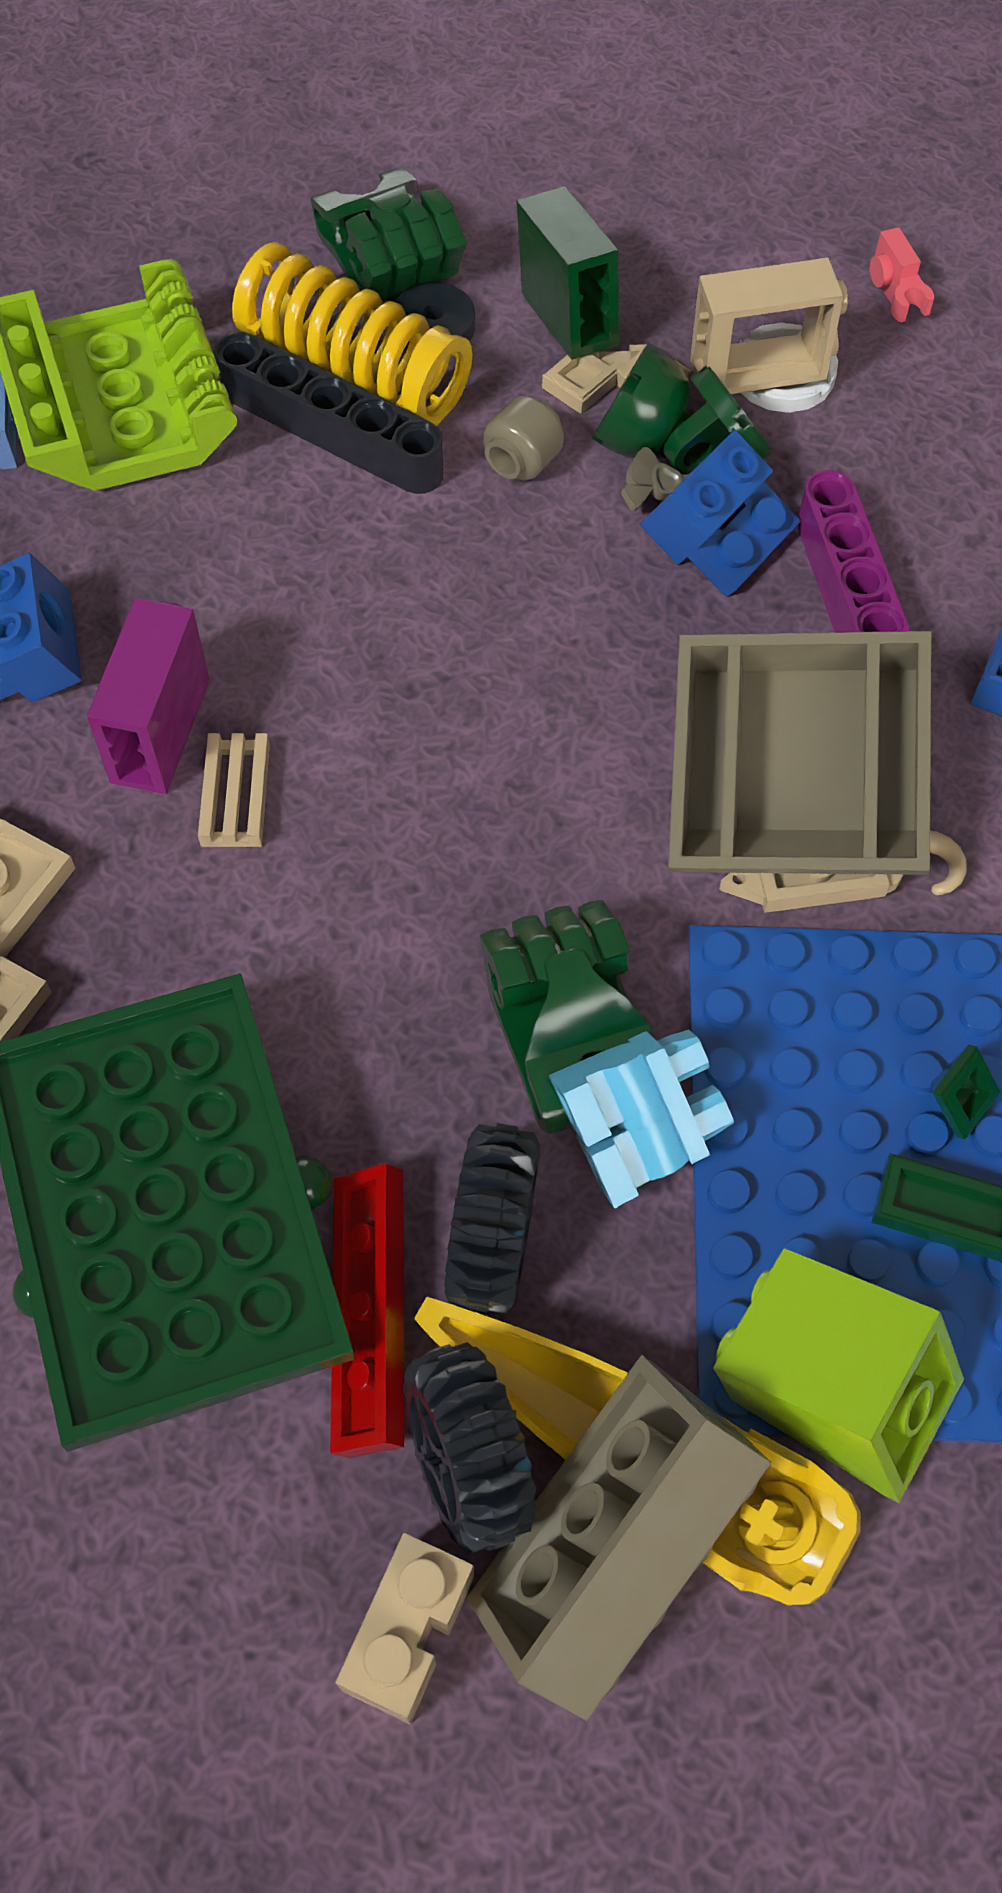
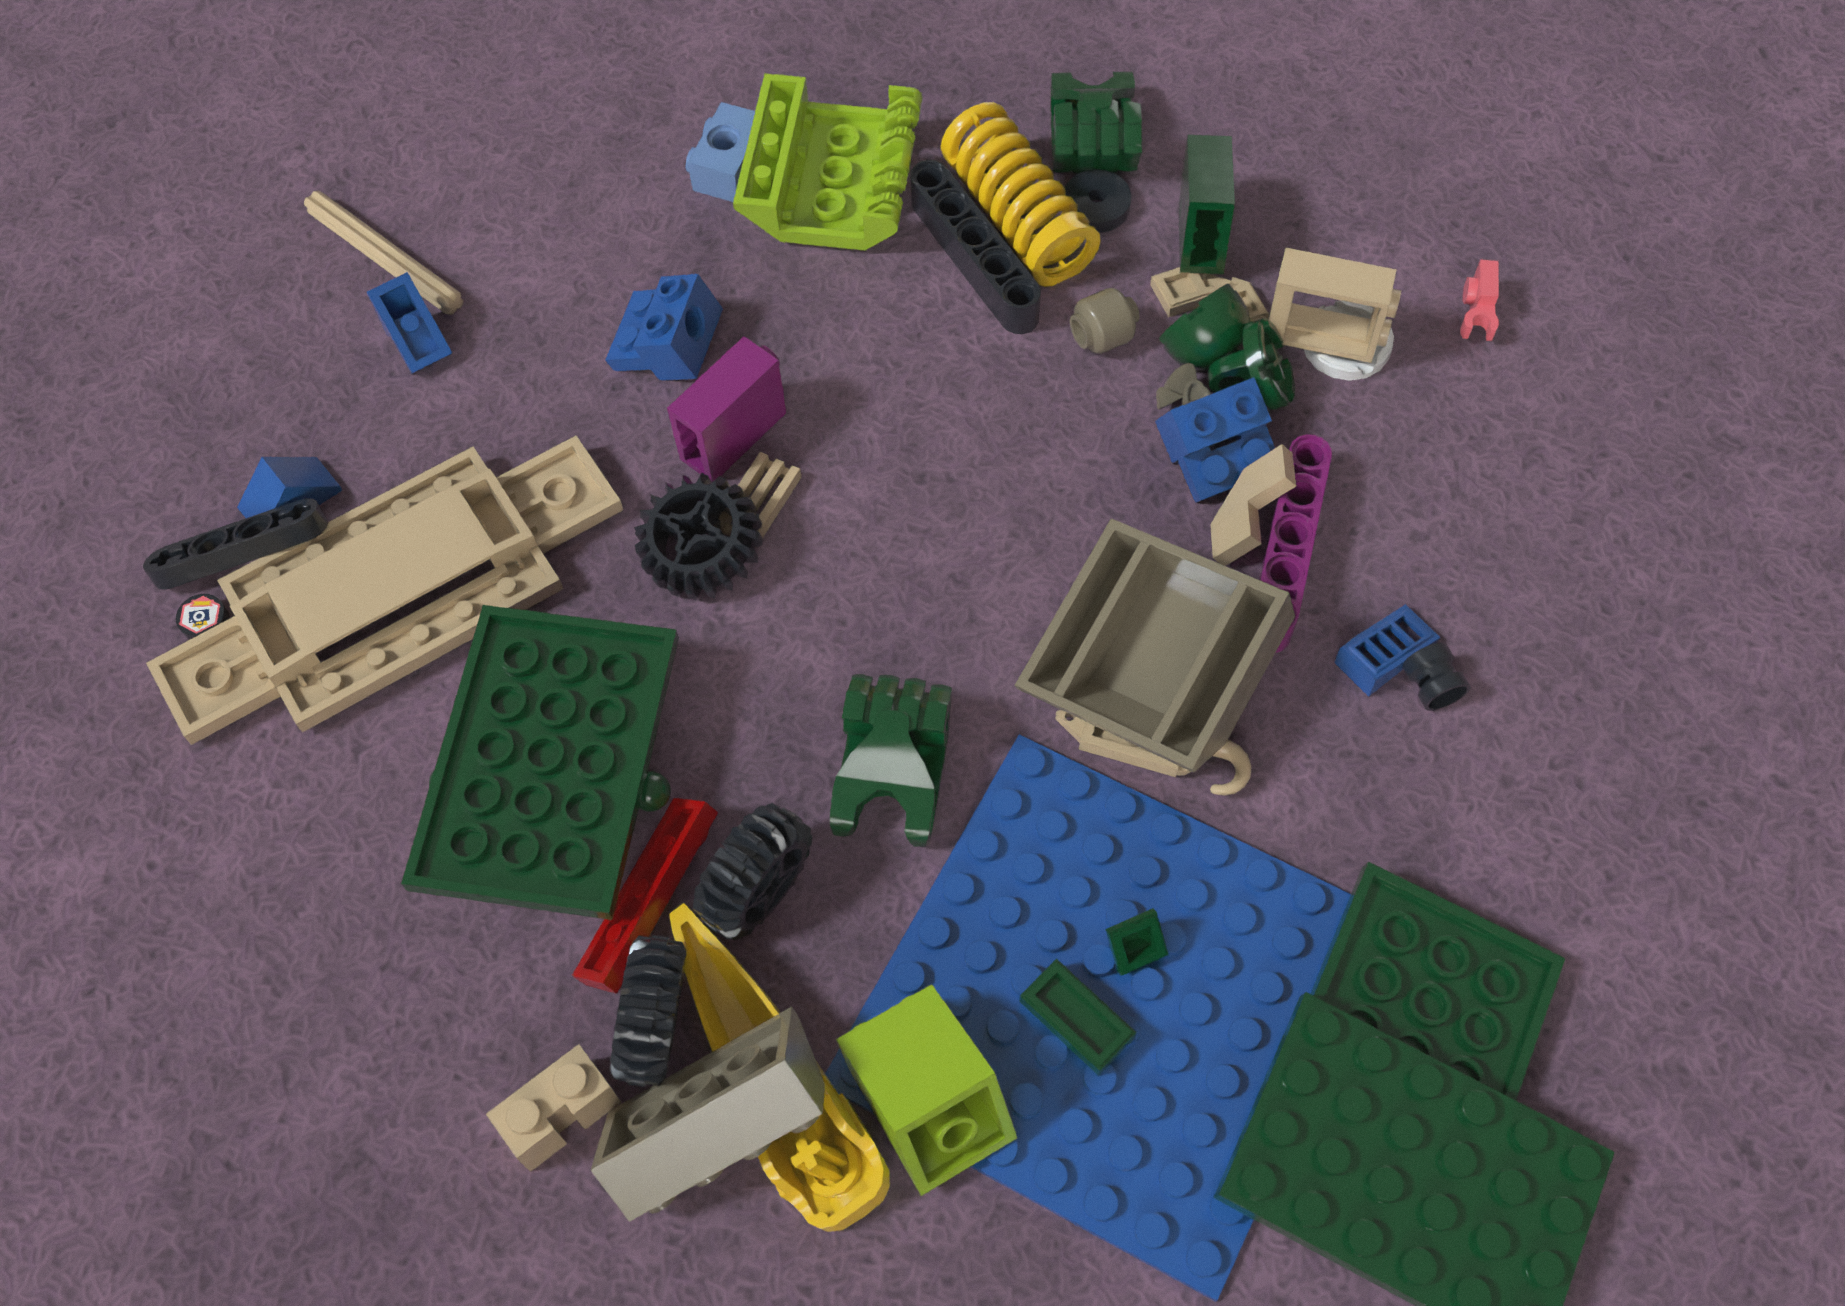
camera: 30 degrees right, 0 degrees up
medium azure hips [549,1030,734,1208] -> none
none -> black gear [634,473,763,601]
none -> tan tile [1210,444,1296,566]

